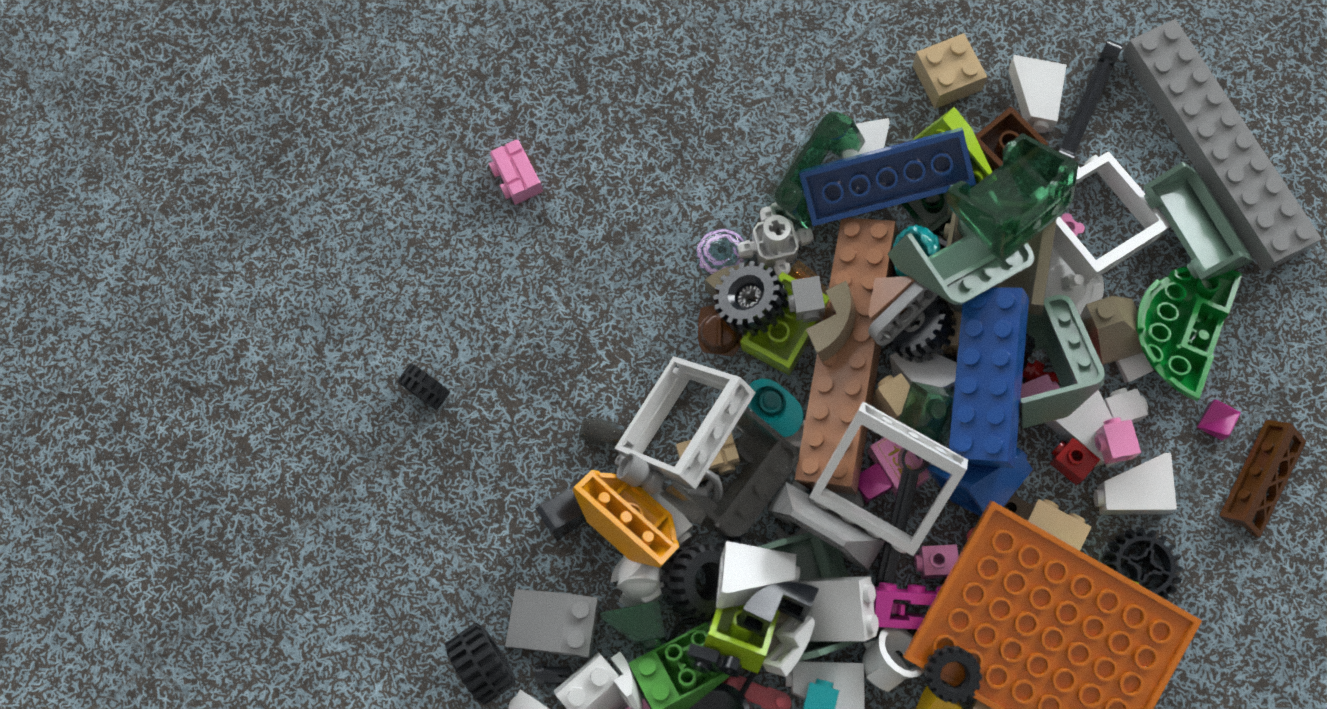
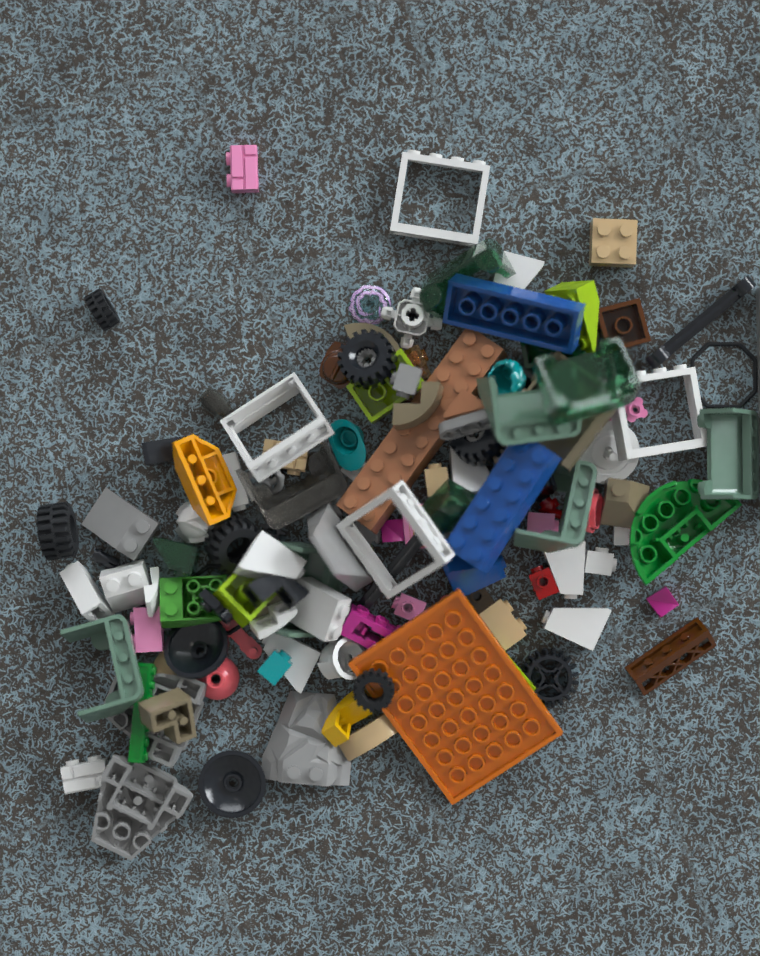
camera: 20 degrees right, 15 degrees up
light grey piece [615,453,664,495] -> none
white slope [1008,55,1066,133] -> none
bright pink brick [1095,417,1141,464] -> none
none -> white window [390,150,490,247]
none -> black piece [690,342,758,409]

